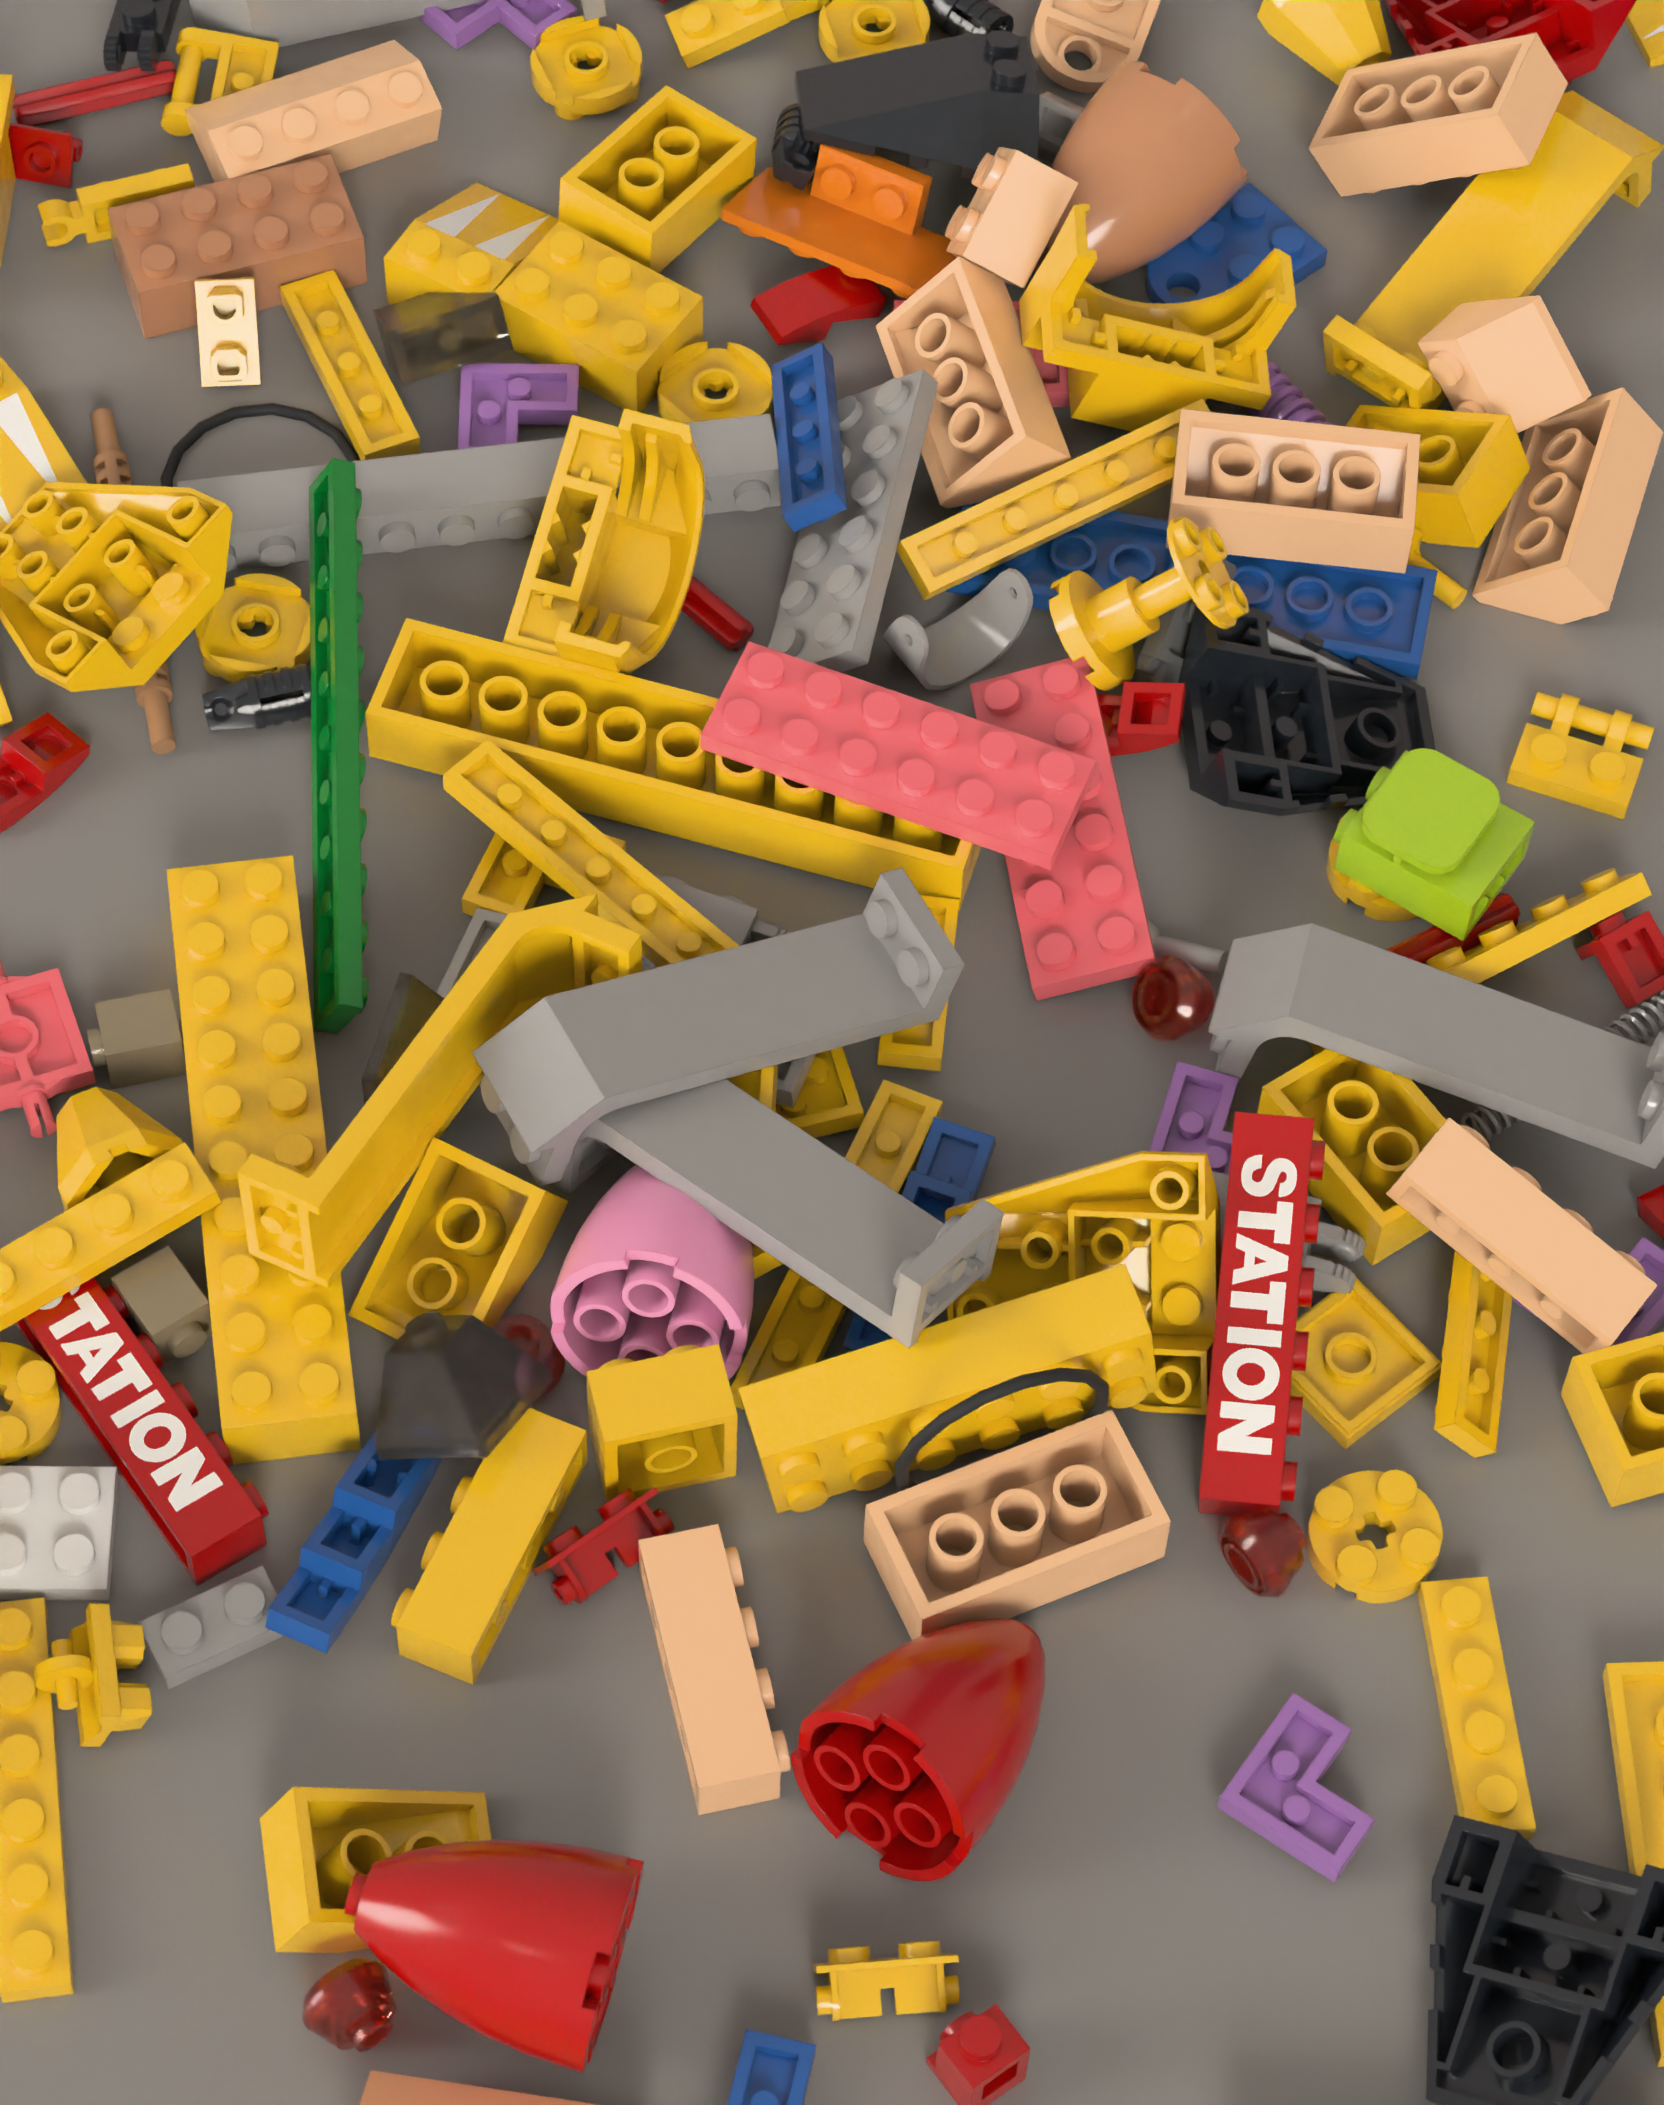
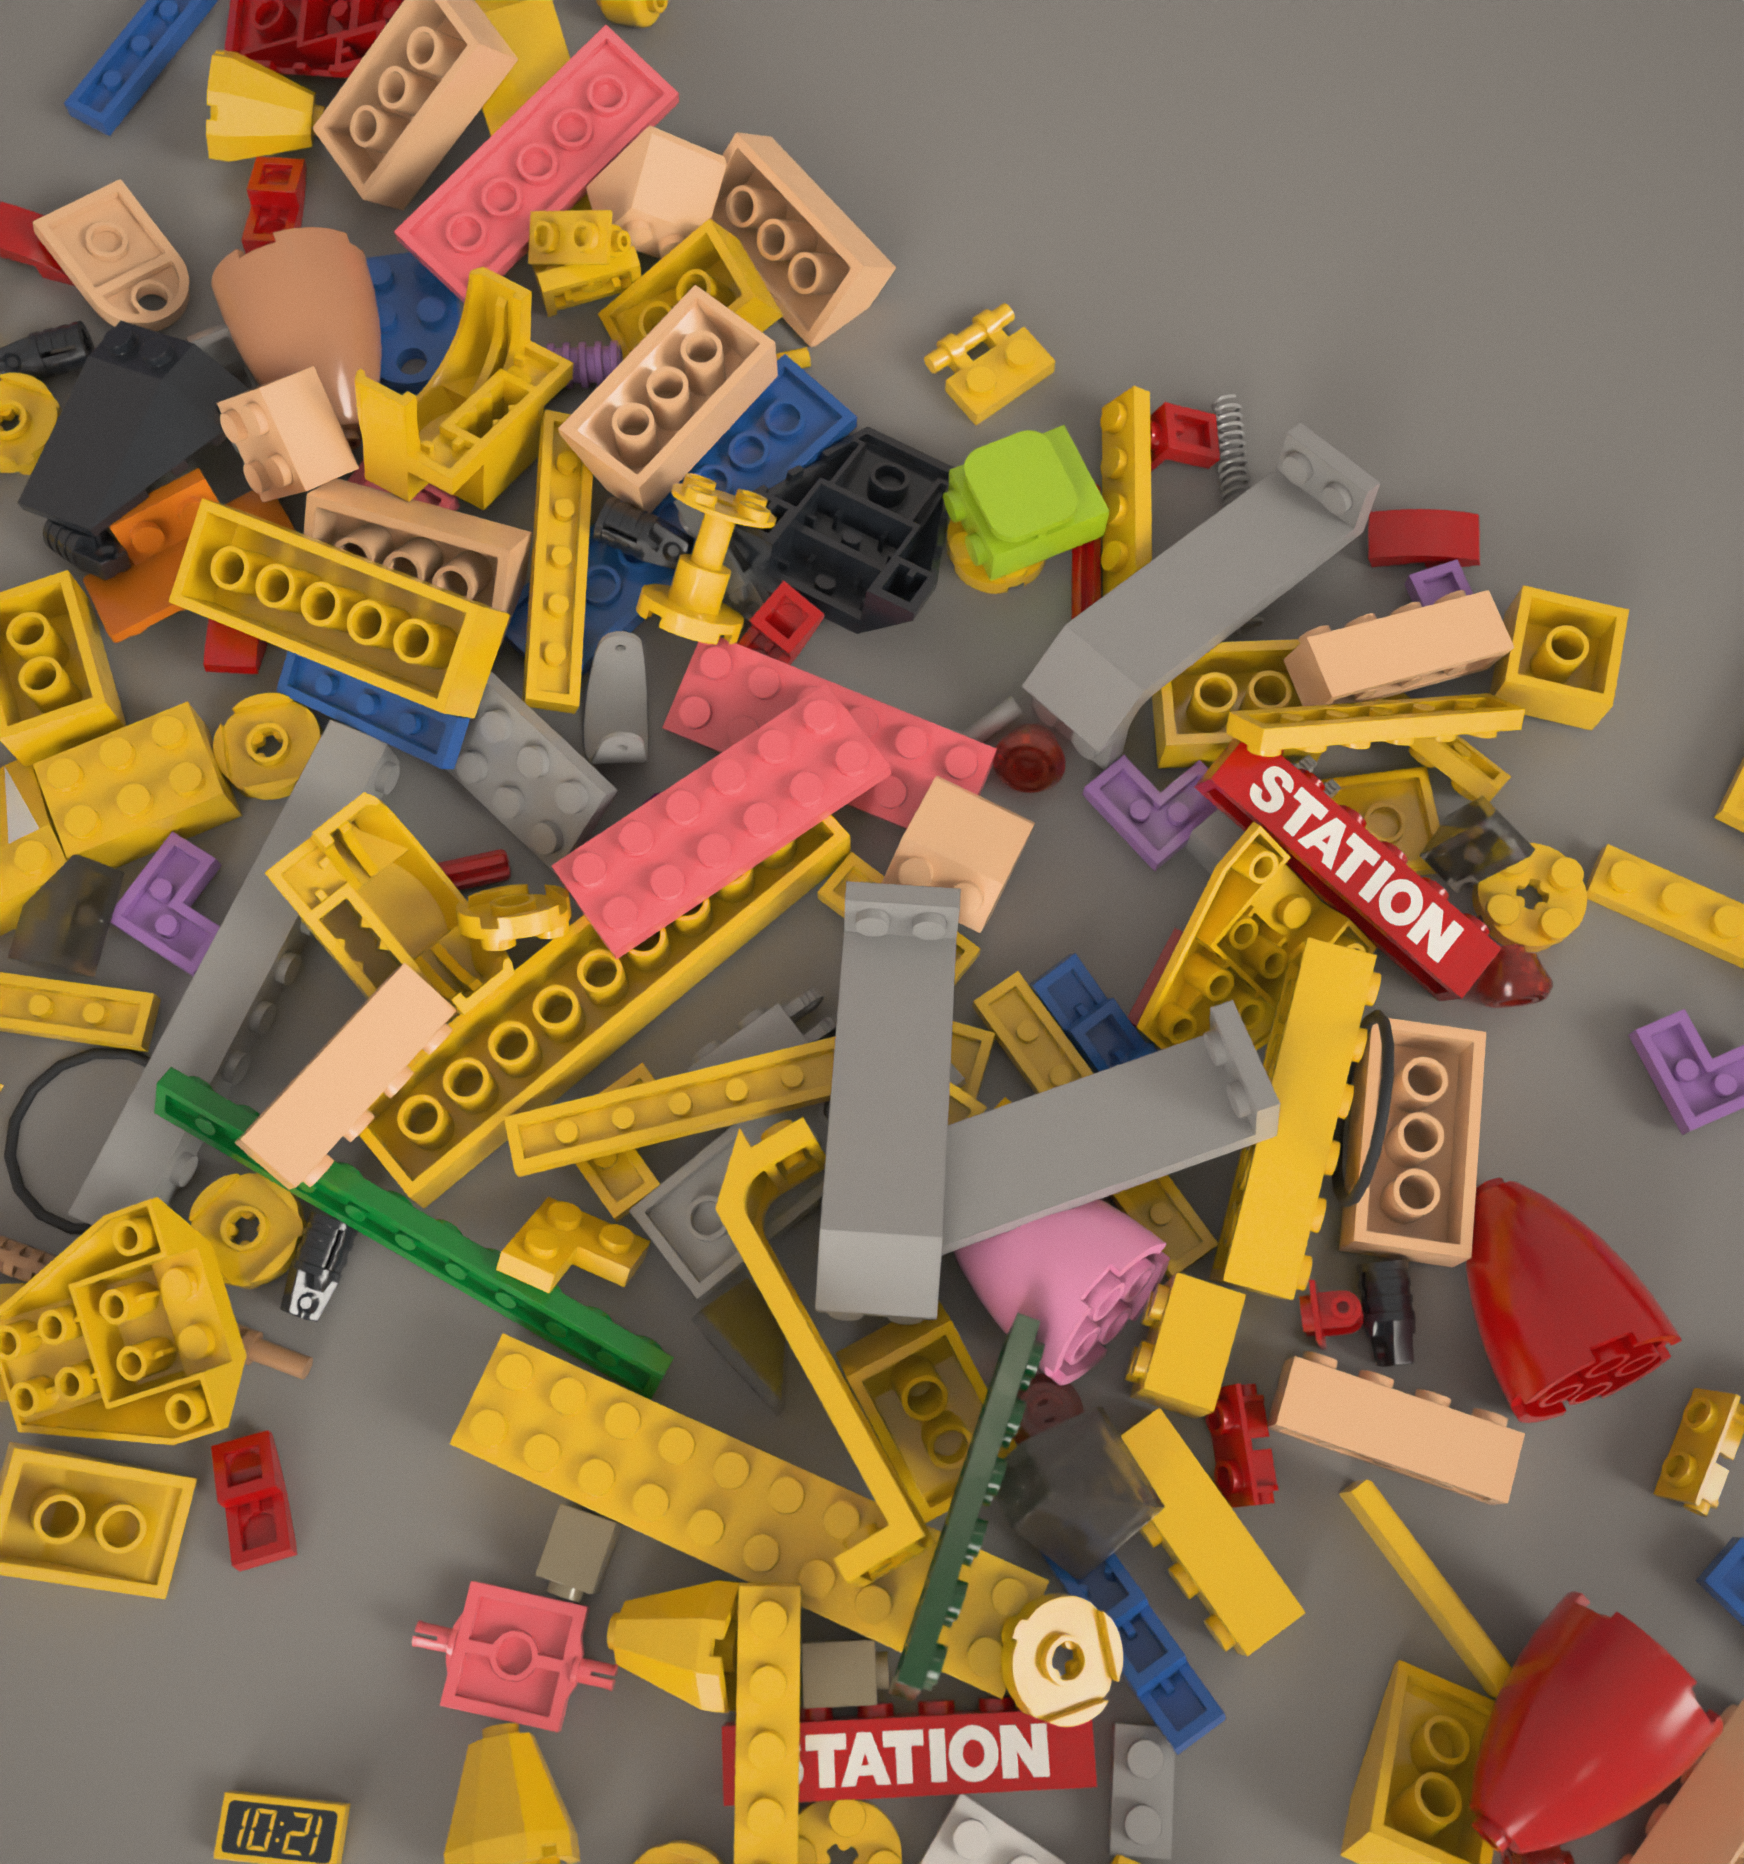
camera: 55 degrees left, 15 degrees up
none -> yellow brick [169,498,510,718]
none -> light nougat brick [235,963,457,1190]
none -> red slope [241,157,307,254]
none -> coral plate [394,25,679,303]
none -> yellow plate [456,884,572,951]
none -> yellow plate [496,1196,651,1293]
none -> yellow hinge [528,210,631,265]
none -> black hinge [593,496,694,570]
none -> light nougat slope [882,776,1035,933]
none -> dark green plate [888,1313,1045,1702]
none -> plate [1001,1593,1123,1727]
none -> yellow plate [1226,693,1526,757]
none -> red hinge [1299,1279,1364,1350]
none -> yellow tile [1338,1479,1511,1698]
none -> black hinge [1356,1260,1416,1367]
none -> clear smoke slope [1419,795,1535,893]

